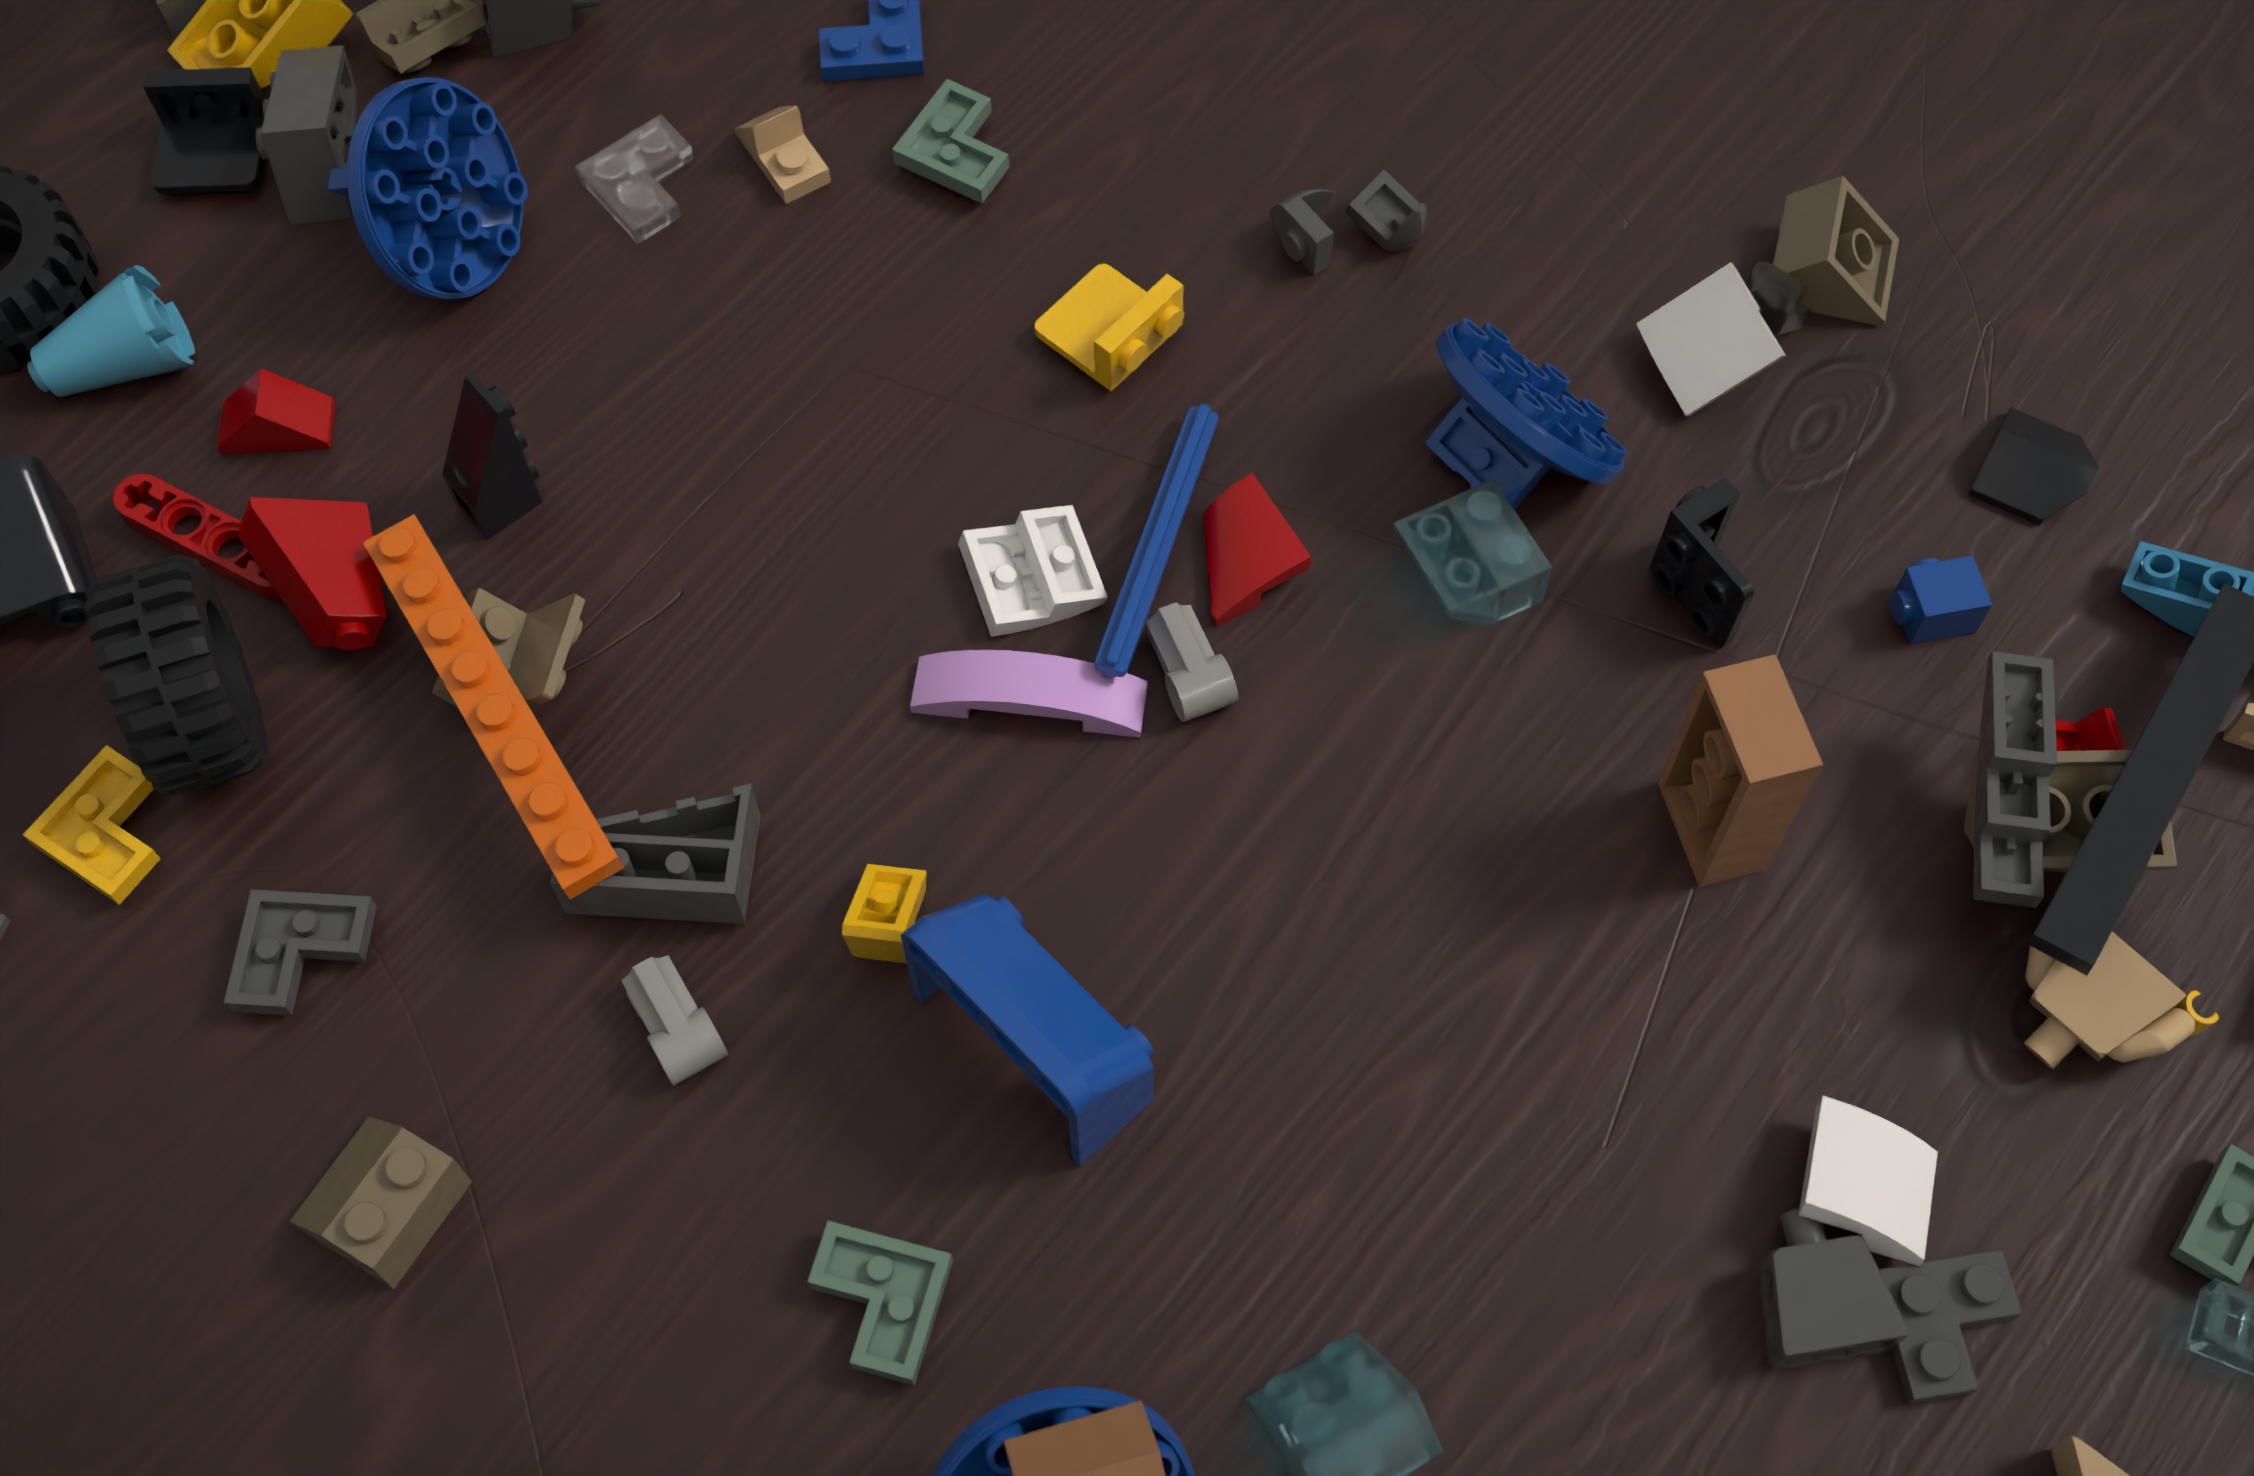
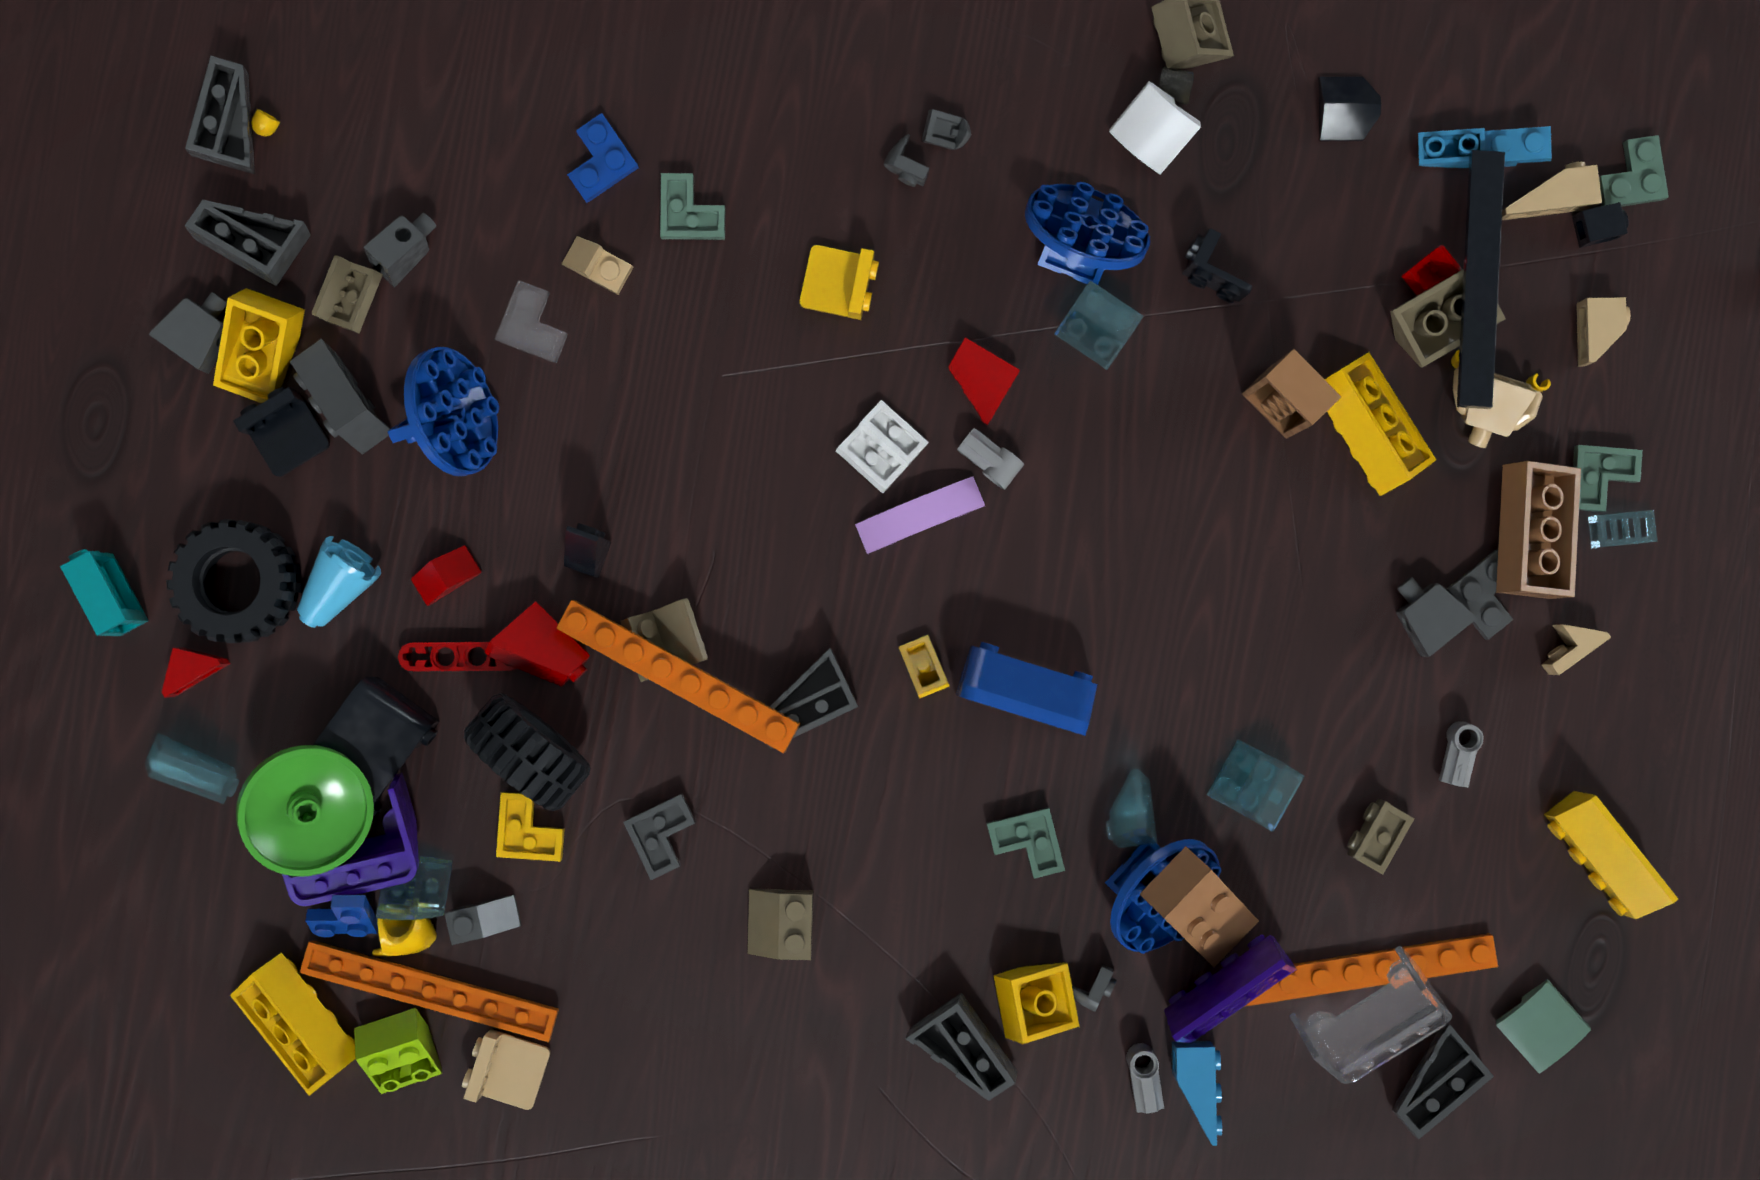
camera: 30 degrees left, 25 degrees up
light grey piece [621,955,729,1086] -> none
blue axle [1094,404,1219,679] -> none
white slope [1798,1095,1938,1266] -> none
blue brick [1890,556,1992,645] -> none
dark grey slope [1974,651,2057,908] -> none
none -> clear light blue slope [1106,769,1157,848]
none -> yellow slope [1324,352,1436,496]
none -> medium nougat brick [1496,461,1581,599]

